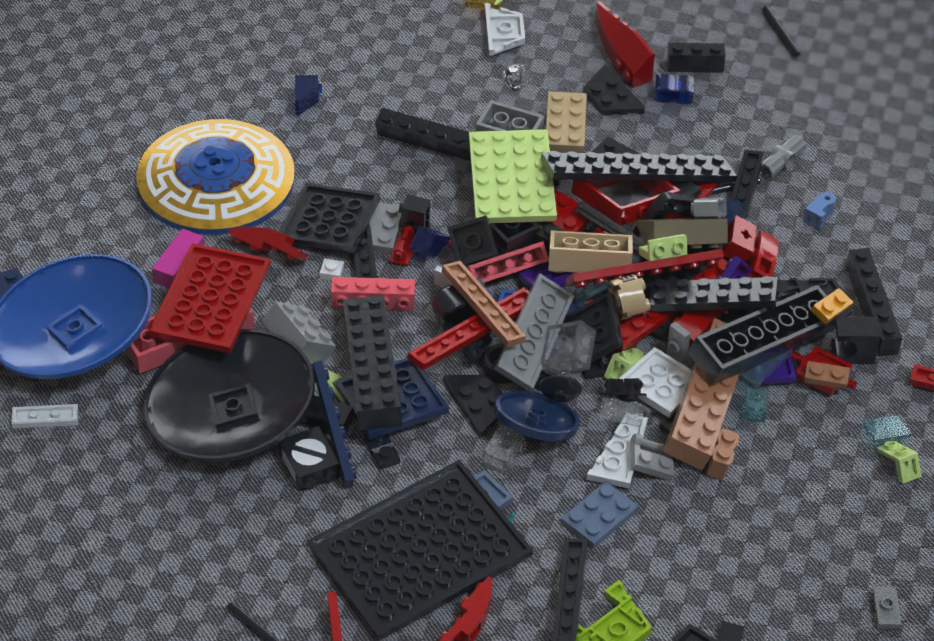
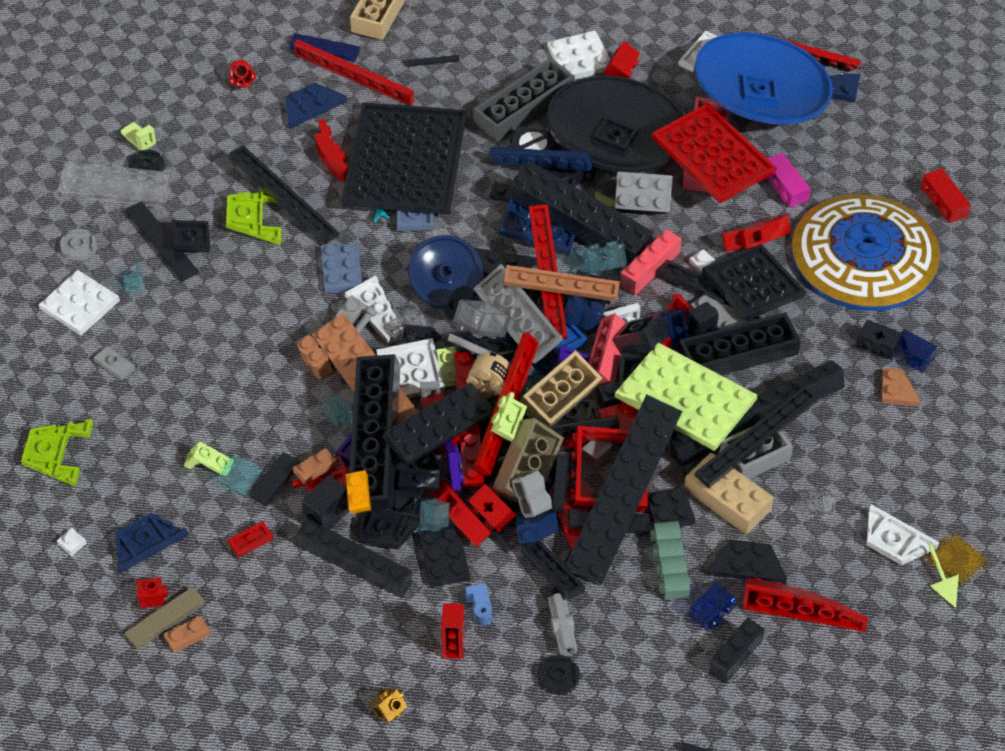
camera: 130 degrees right, 5 degrees up
none -> black tile [250,452,300,506]
none -> black plate [419,526,470,588]
none -> clear light blue brick [420,498,450,531]
none -> red brick [441,603,465,659]
none -> dark grey brick [473,58,575,142]
none -> black tile [538,655,580,696]
none -> white plate [547,31,610,79]
none -> clear light blue brick [583,241,627,273]
none -> red brick [603,41,640,78]
none -> sand green brick [650,521,690,600]
none -> black brick [678,312,801,375]
none -> black tile [695,385,819,488]
none -> black brick [856,319,902,360]
none -> nougat wing [881,368,920,407]
none -> red brick [921,168,971,224]

